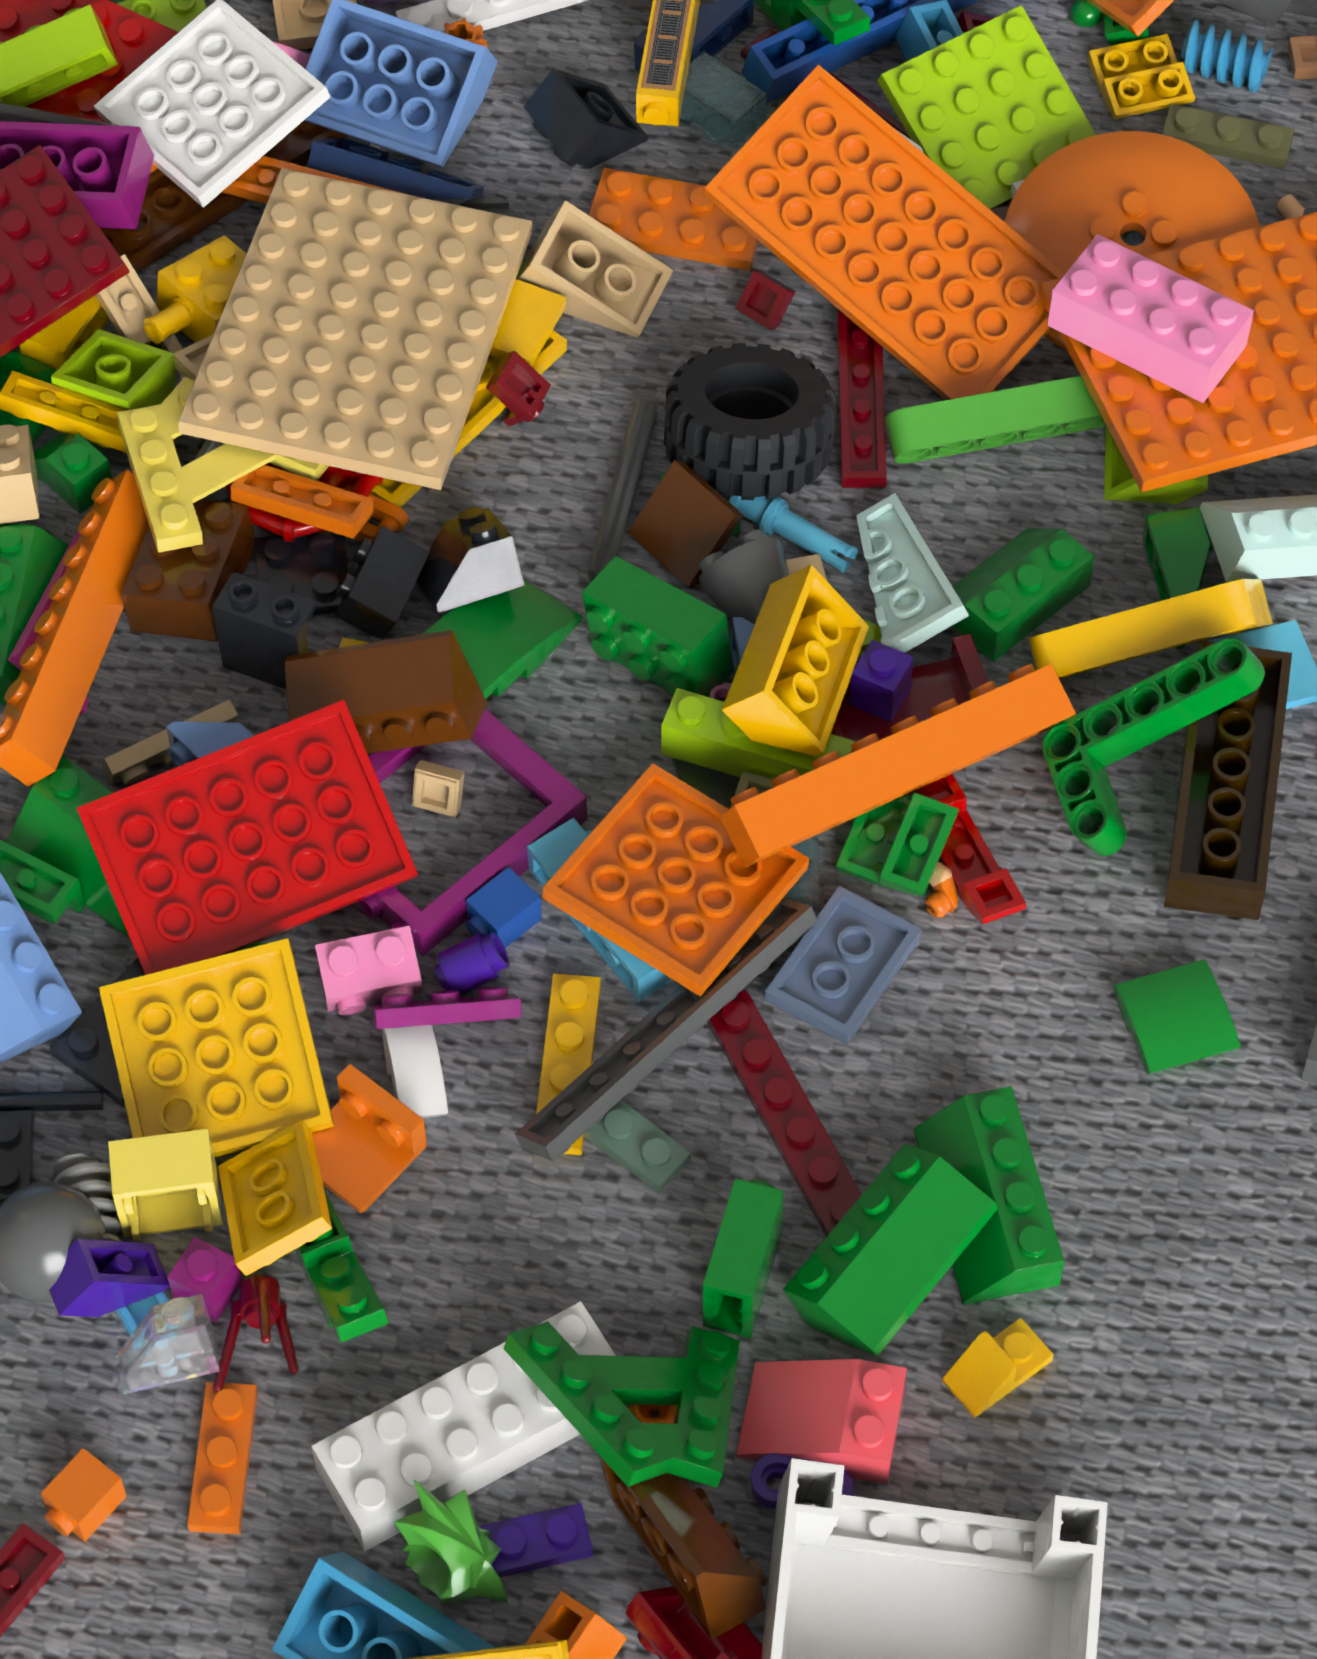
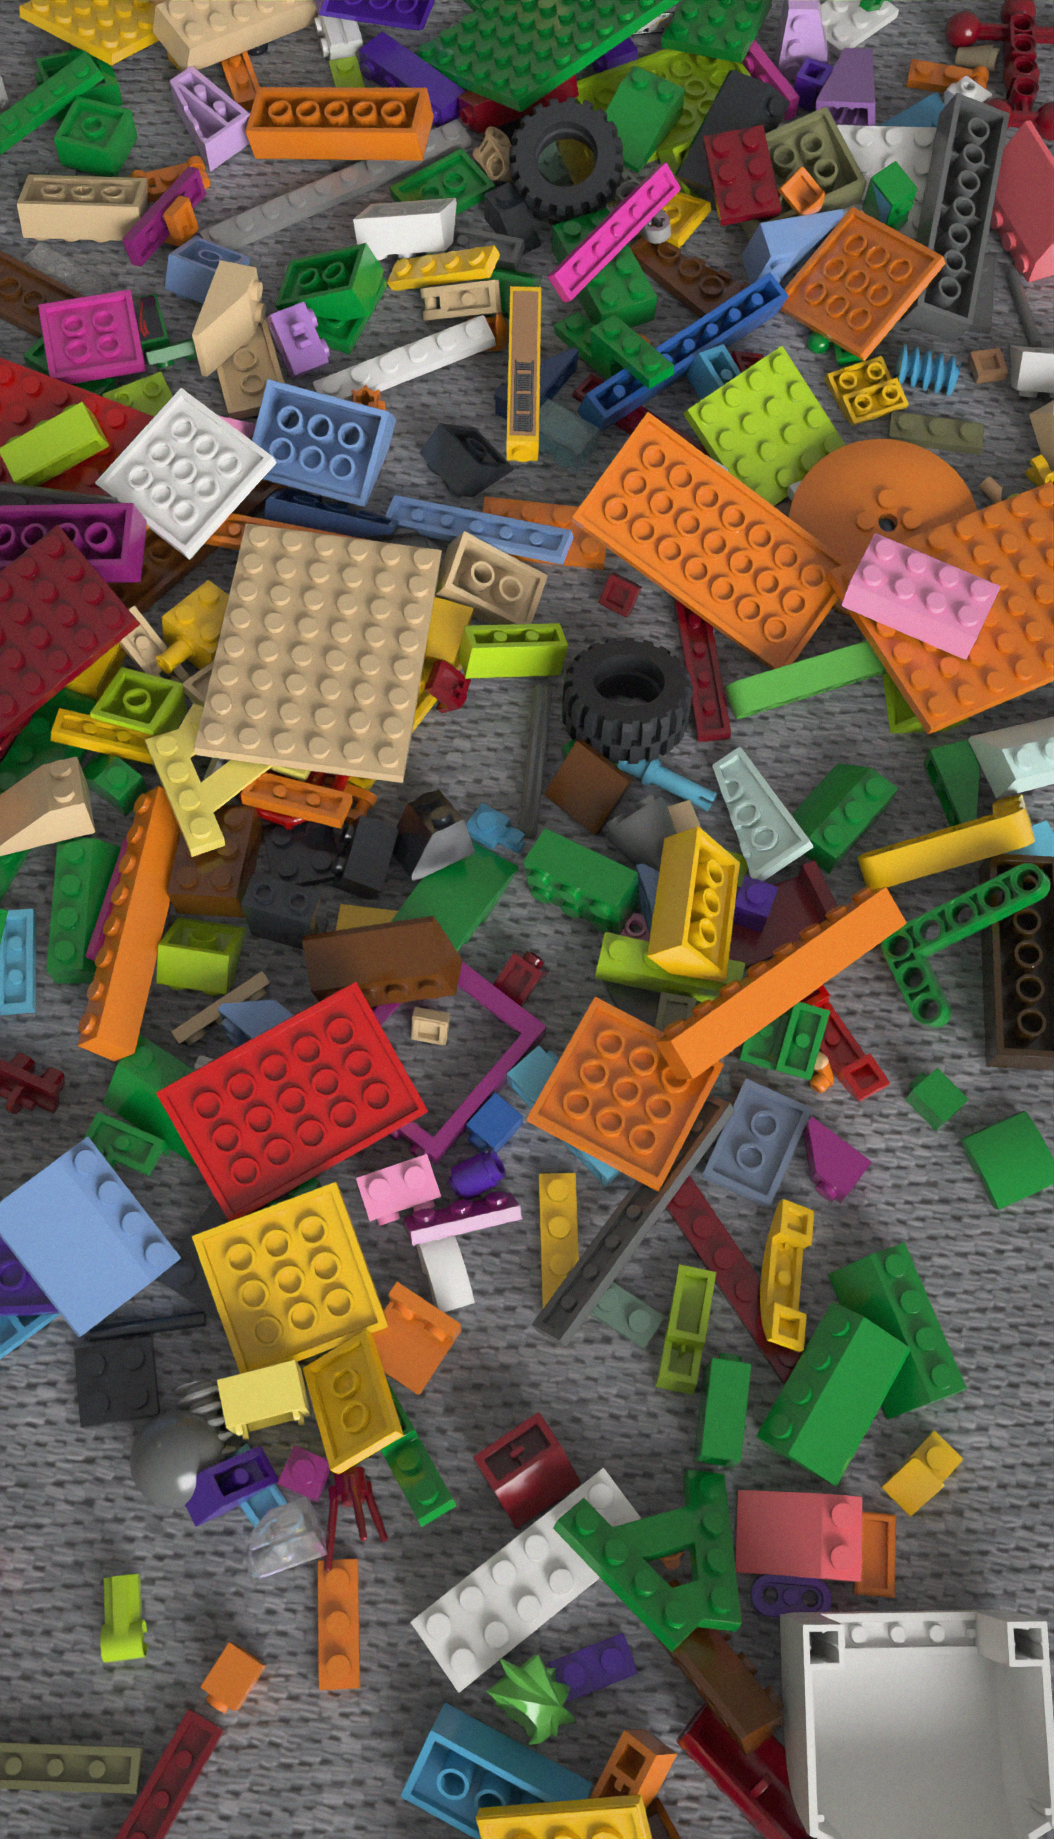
camera: 10 degrees left, 10 degrees up
none -> lime slope [156,917,246,995]
none -> medium blue plate [385,495,574,565]
none -> lime brick [458,623,568,679]
none -> dark azure plate [466,803,526,854]
none -> dark red slope [473,1412,581,1529]
none -> dark red bracket [493,950,550,1007]
none -> lime slope [655,1264,716,1395]
none -> yellow slope [760,1199,814,1352]
none -> magenta slope [803,1117,872,1204]
none -> orange tile [853,1511,896,1598]
none -> green brick [905,1067,969,1131]

